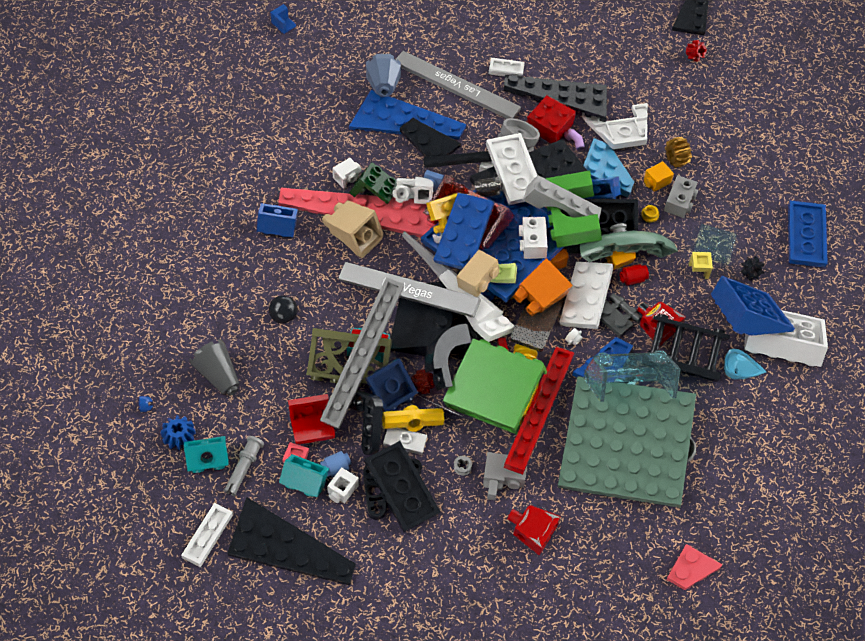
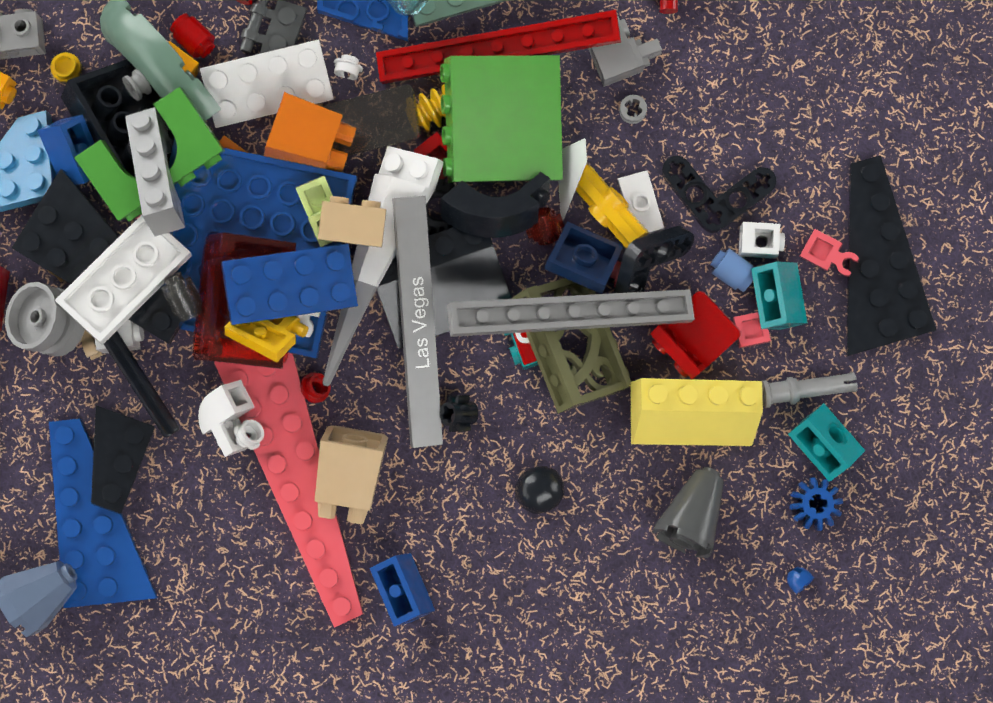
camera: 110 degrees left, 25 degrees up
white plate [181,503,233,567] -> none
white brick [333,158,362,189] -> none
dark green bracket [349,162,397,204] -> none
black plate [364,441,440,533] -> none
medium blue plate [424,170,444,193] -> none
white brick [519,217,548,259] -> none
none -> red plate [300,372,331,403]
none -> black gear [440,395,479,432]
none -> light yellow slope [631,378,763,446]
none -> coral plate [800,229,859,277]

